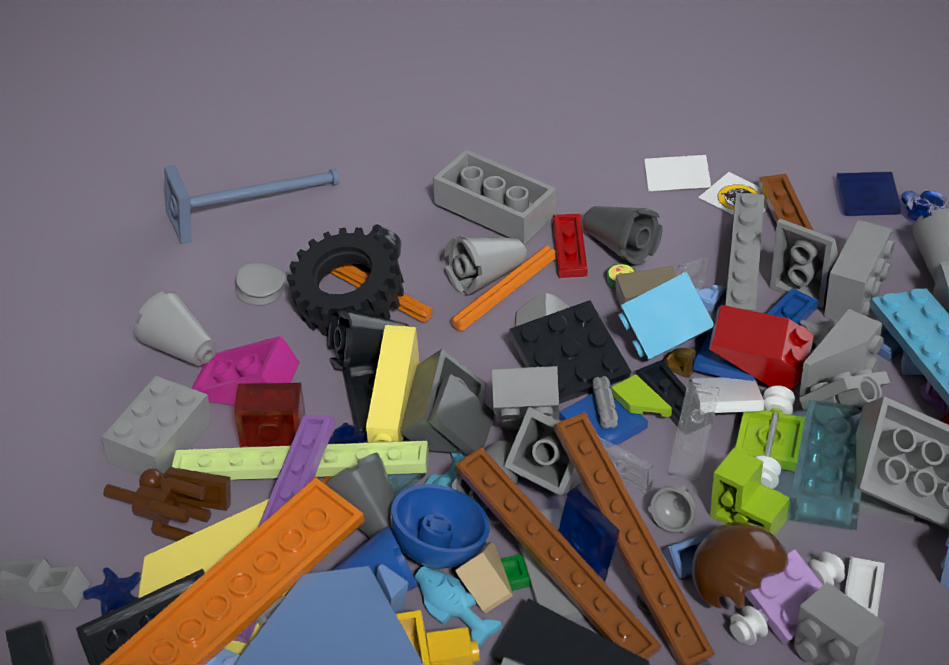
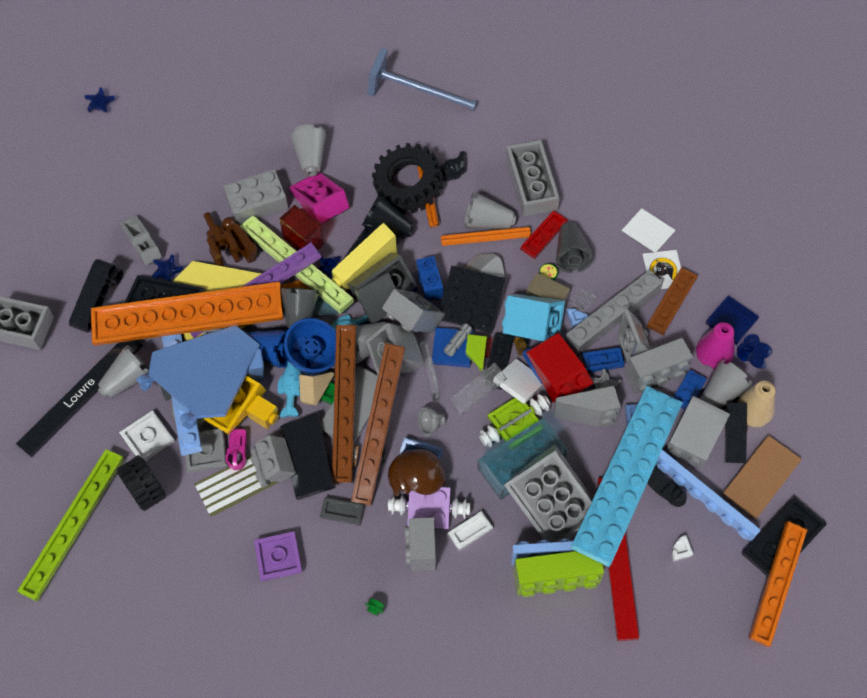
camera: 40 degrees right, 20 degrees up
light grey piece [236,263,286,305] -> none
clear blue tile [558,489,620,582] -> none
lime brick [710,448,790,535] -> none
light grey plate [799,368,890,424] -> none
none -> blue brick [416,256,443,301]
none -> blue plate [673,370,707,410]
none -> dark pink cone [696,323,735,369]

